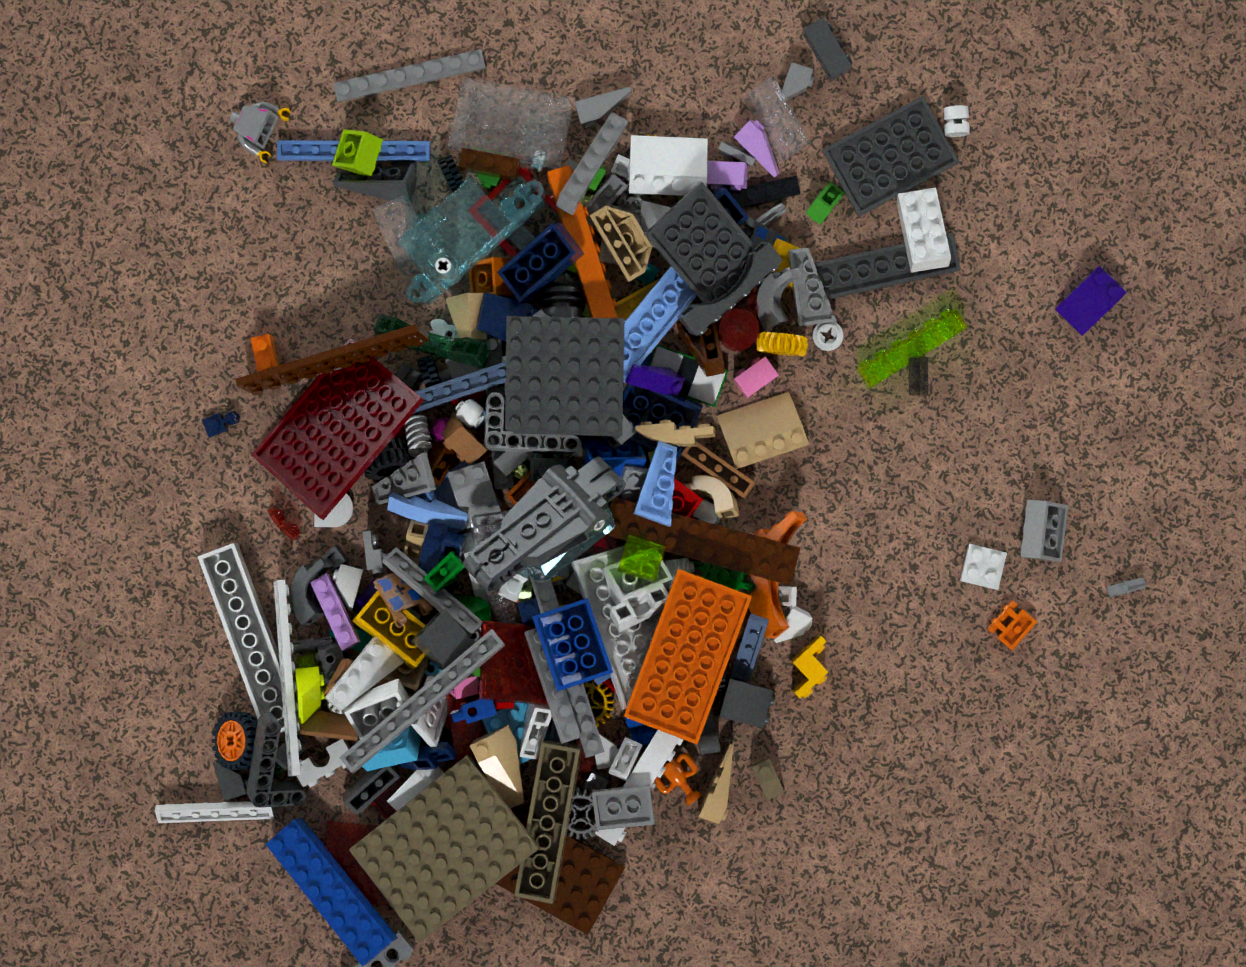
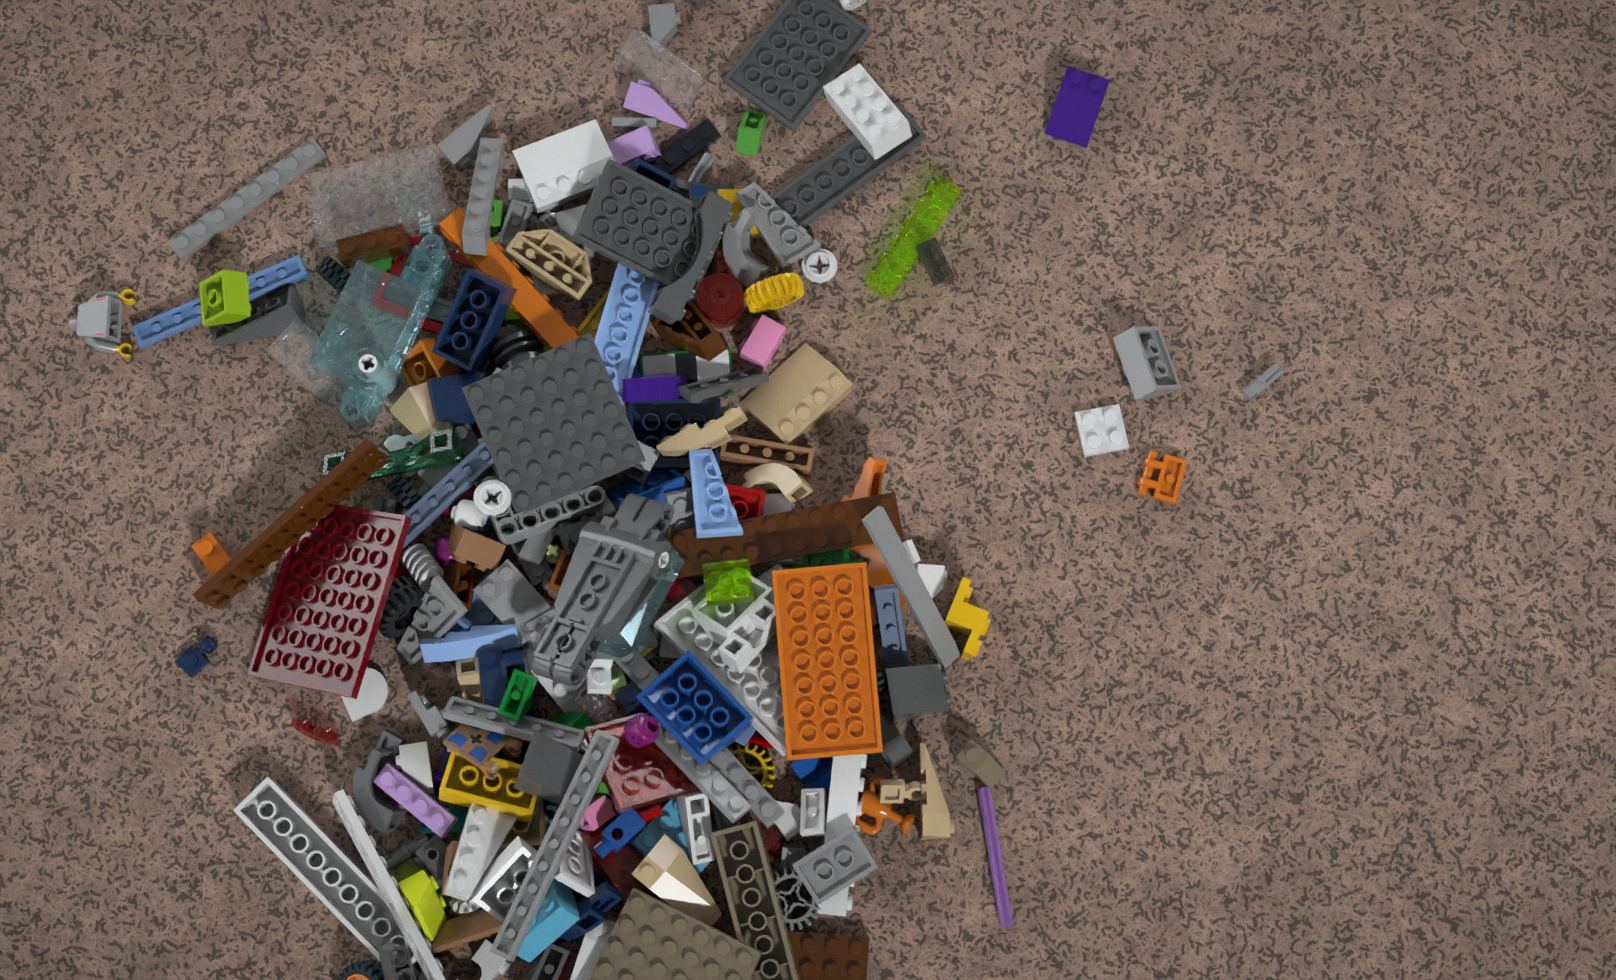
camera: 25 degrees left, 10 degrees down
teal plate [637,262,659,285] -> none
none -> white gear [474,480,511,517]
none -> magenta head [624,713,660,748]
none -> dark grey plate [679,366,769,403]
none -> light grey tile [862,506,961,668]
none -> tan plate [879,779,921,803]
none -> medium lavender axle [978,787,1013,928]

